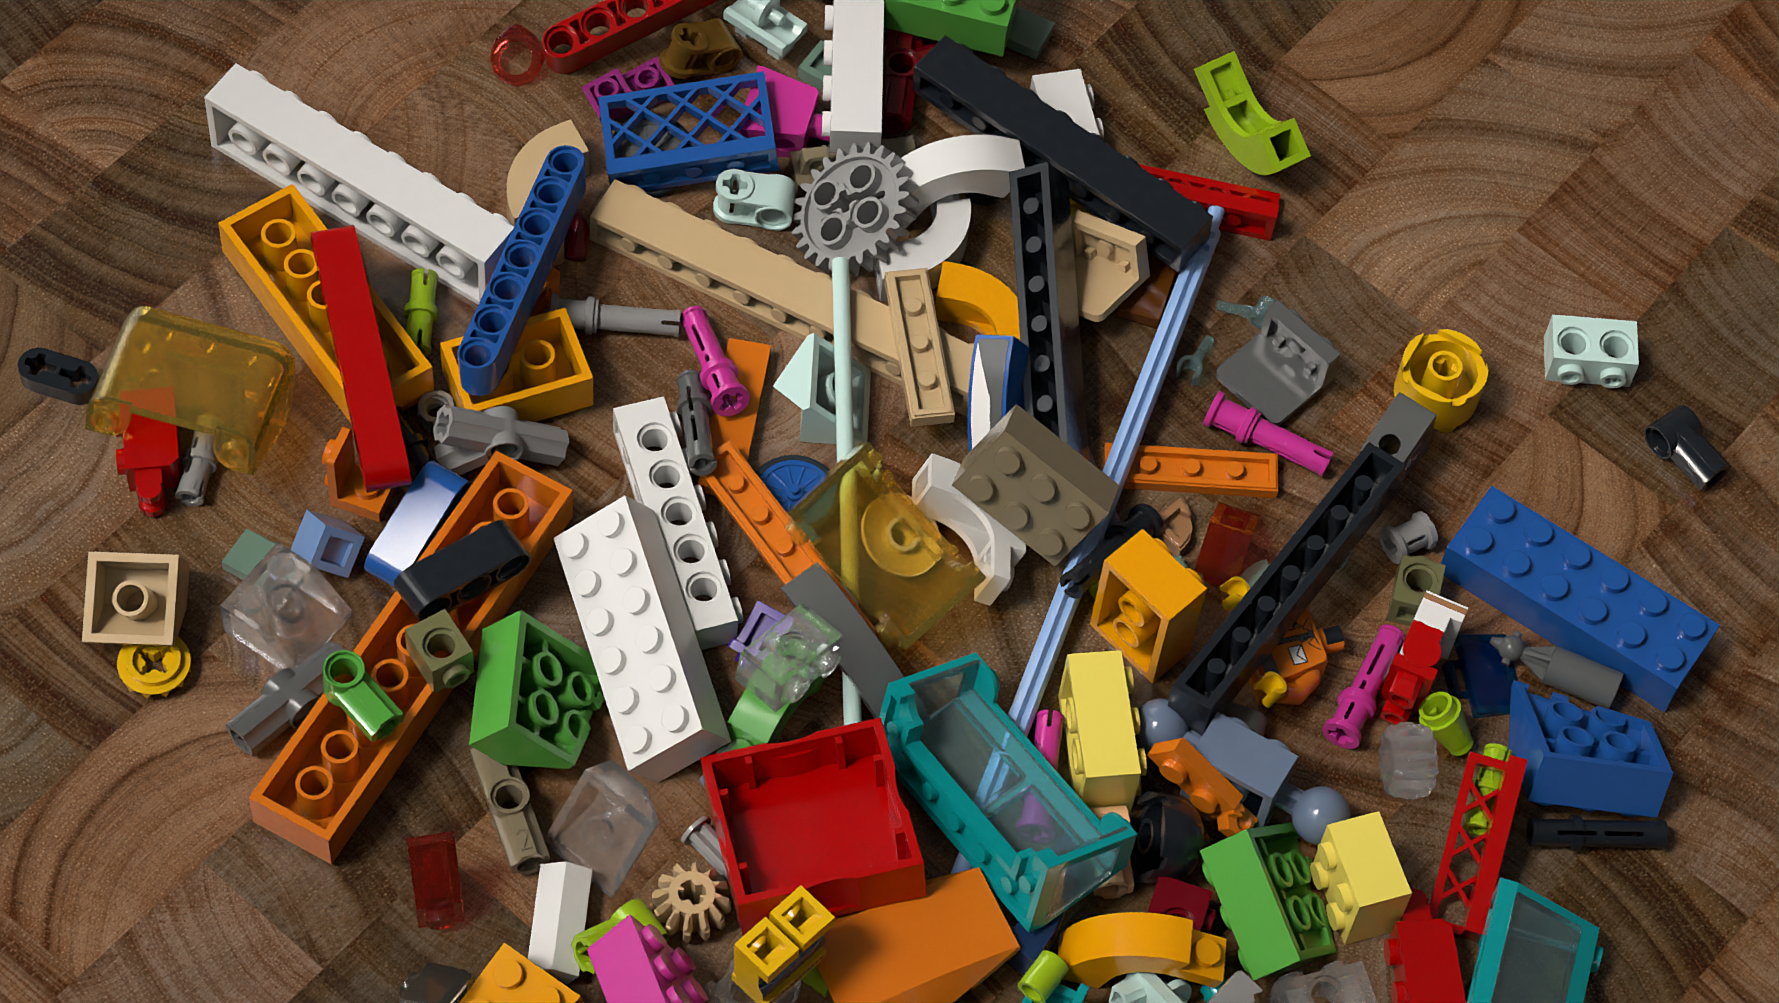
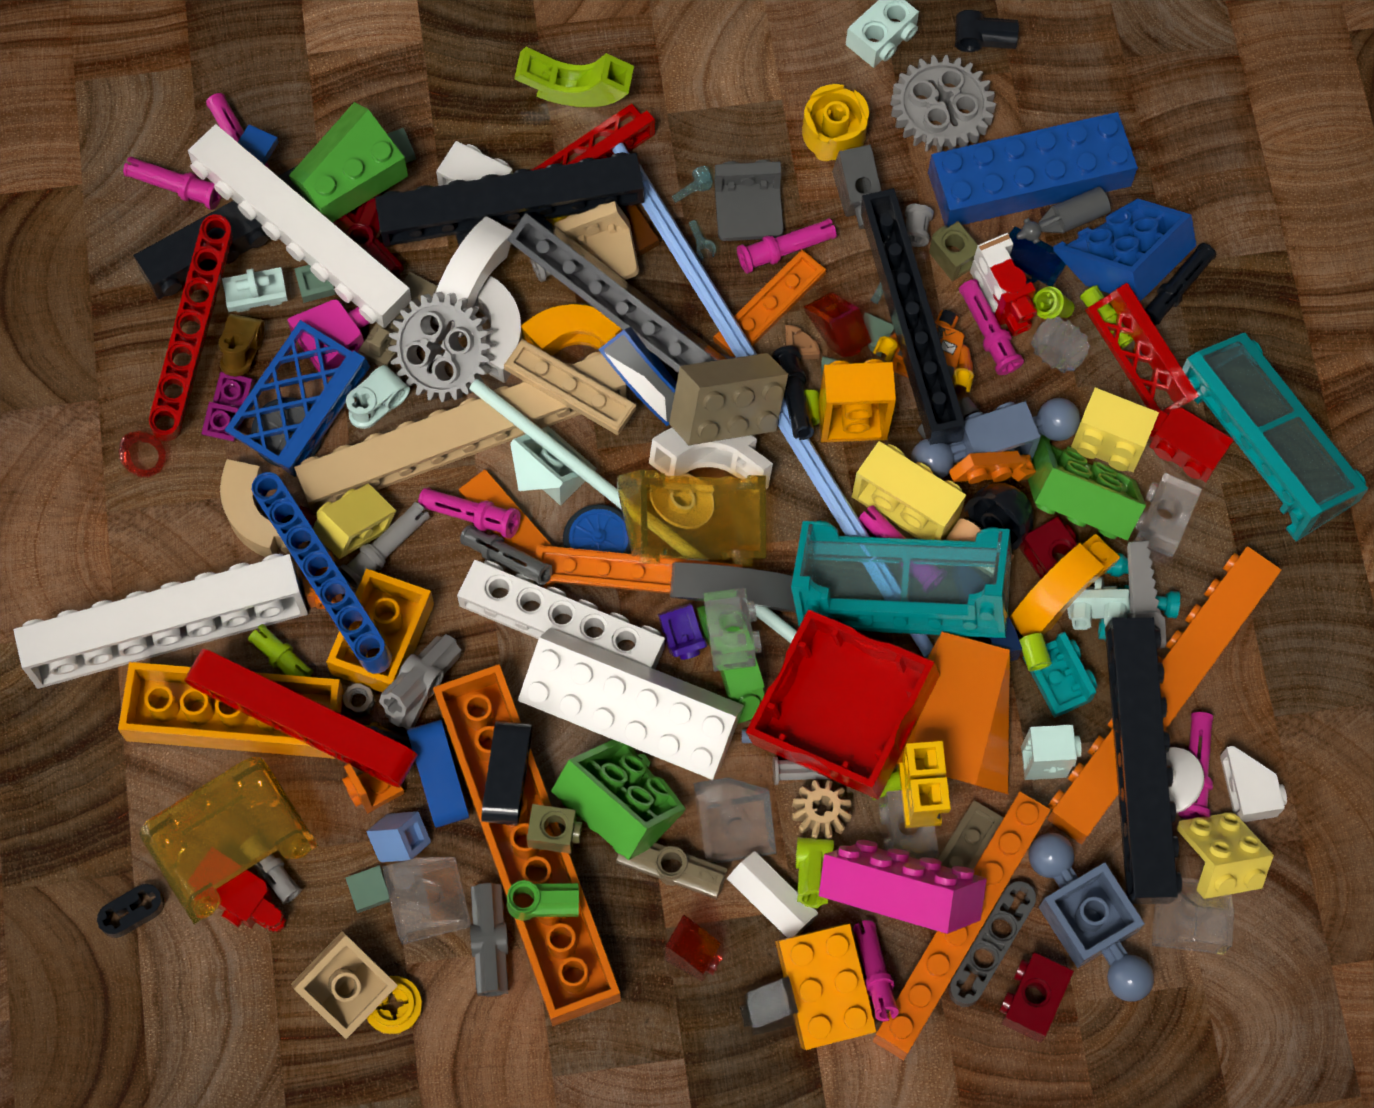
camera: 45 degrees left, 10 degrees up
none -> light yellow brick [313,483,396,559]
none -> light grey gear [890,55,996,152]

